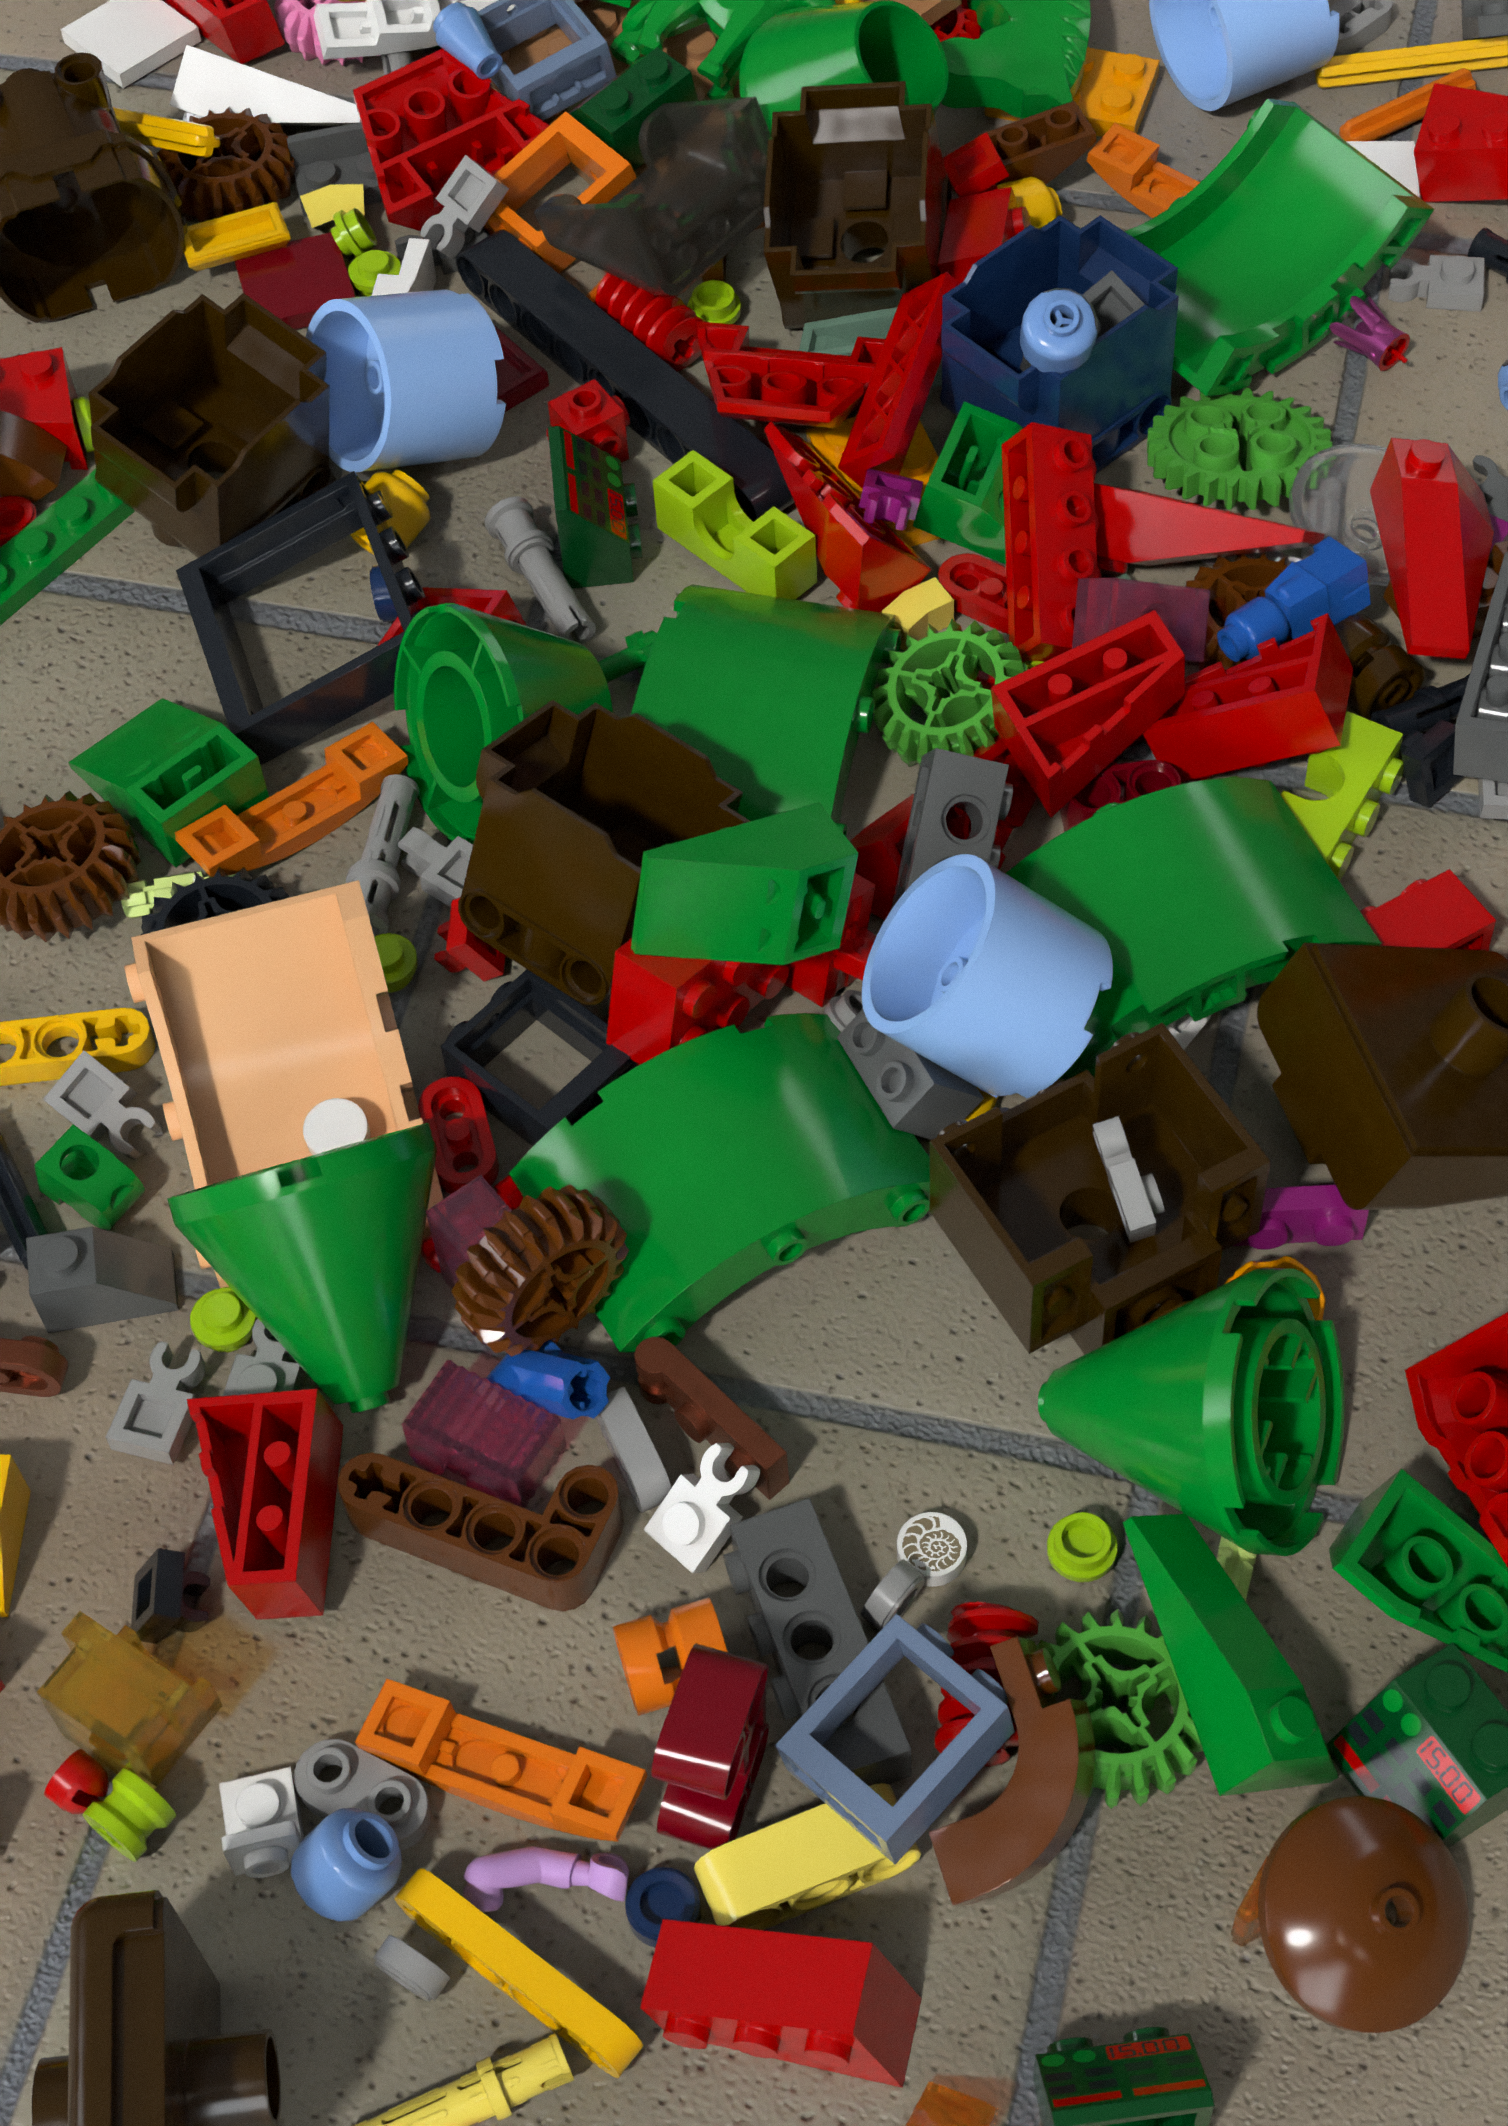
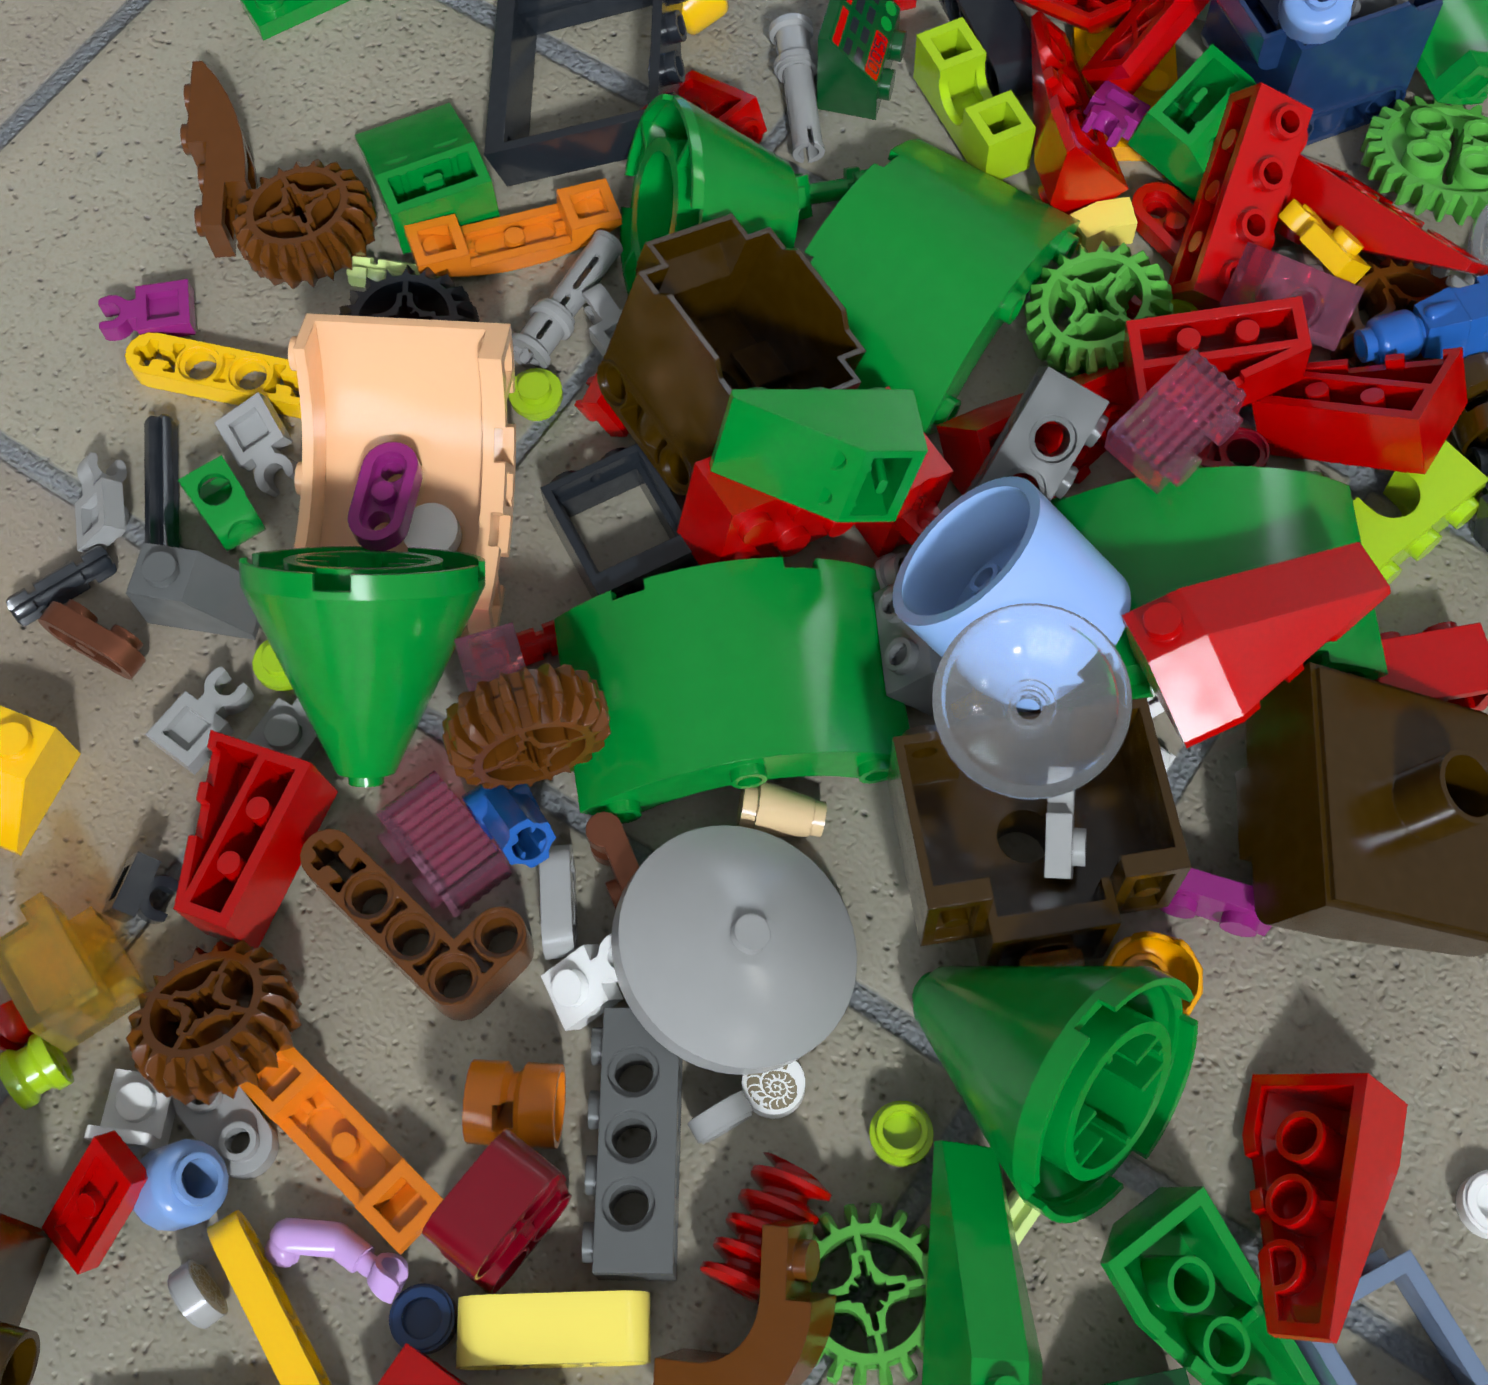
camera: 20 degrees right, 10 degrees up
red plate [418,1076,499,1197] -> none
sand blue window [775,1613,1015,1865] -> none
none -> red plate [42,1130,148,1275]
none -> reddish brown gear [126,940,302,1106]
none -> magenta plate [348,442,423,551]
none -> light grey dish [611,825,857,1075]
none -> tan cone [736,781,827,837]
none -> clear dish [932,603,1132,799]
none -> clear pink brick [1104,349,1246,494]
none -> red wedge [1121,542,1391,749]
none -> yellow plate [1278,199,1371,284]

